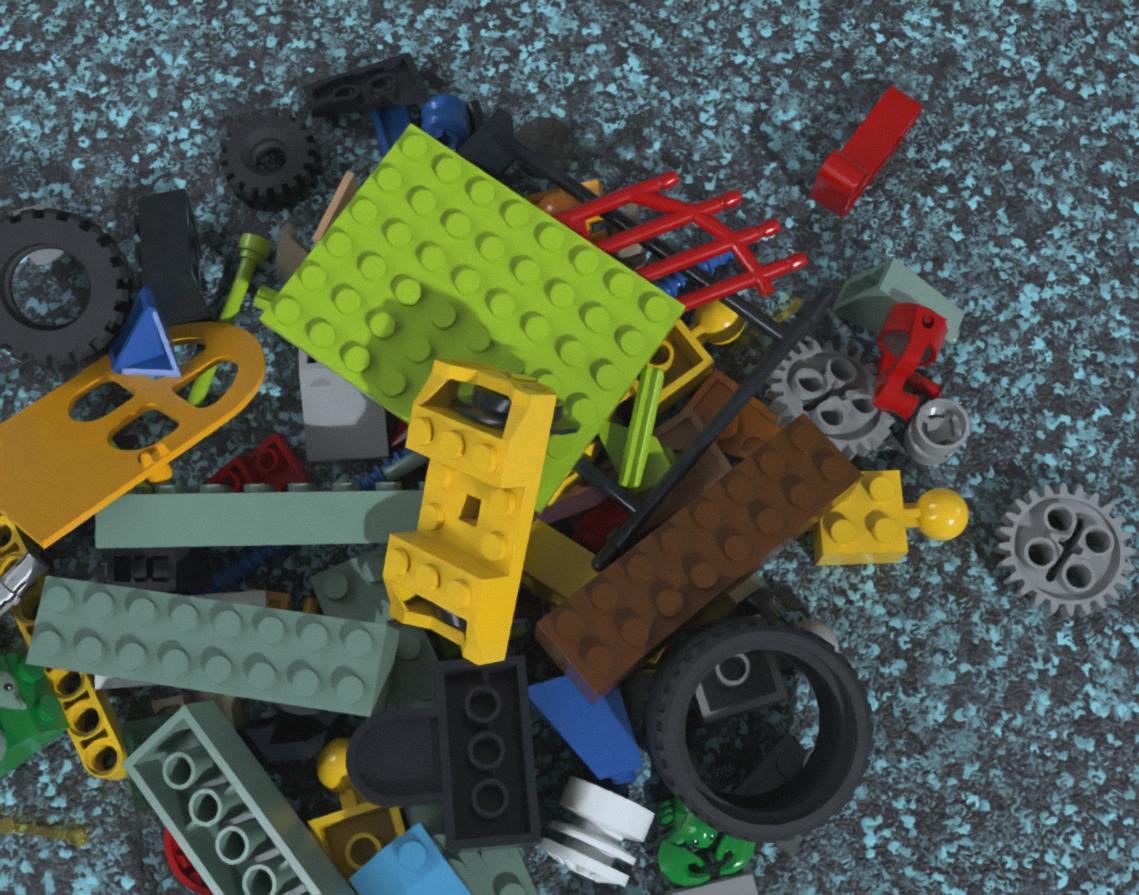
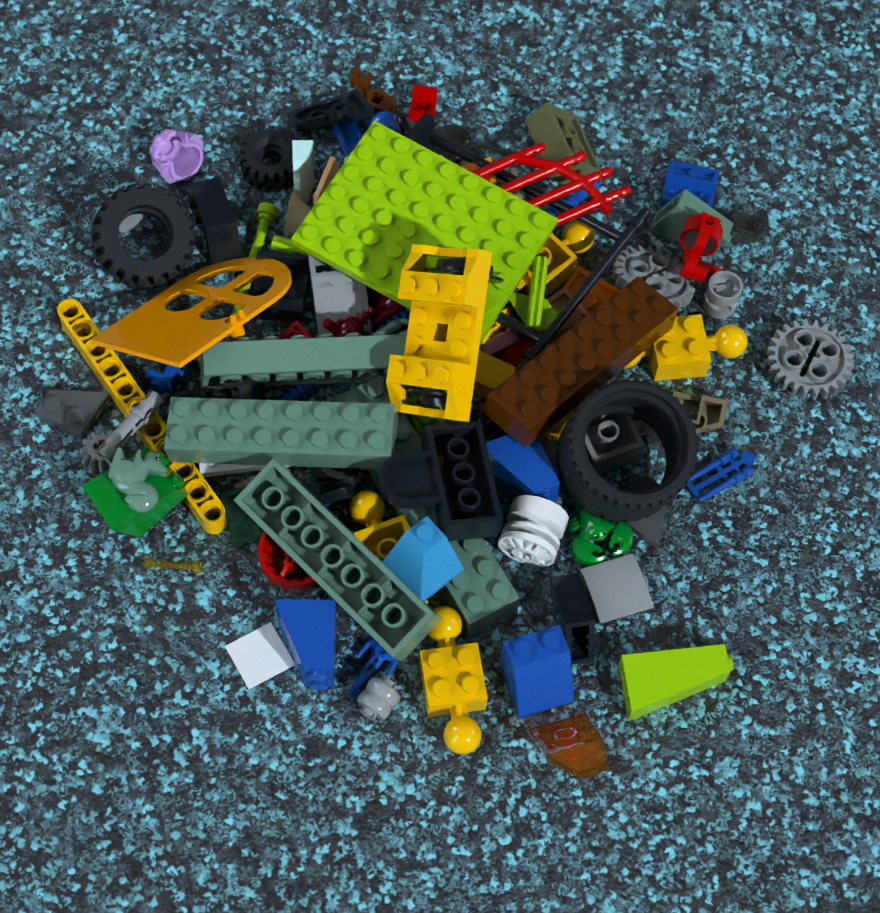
camera: 10 degrees left, 10 degrees down
blue slope [108,286,182,377] -> none
clear yellow hinge [736,298,805,349] -> none
red beam [810,85,925,218] -> none
none -> lavender helmet [150,129,203,184]
none -> black panel [252,250,310,323]
none -> light aqua slope [292,140,314,204]
none -> dark red piece [322,306,377,337]
none -> reddish brown piece [350,66,397,114]
none -> red bracket [408,85,438,123]
none -> olive slope [525,102,601,185]
none -> blue slope [660,160,720,207]
none -> dark tan slope [672,391,728,434]
none -> blue piece [686,447,755,503]
none -> clear smoke bracket [726,209,769,244]

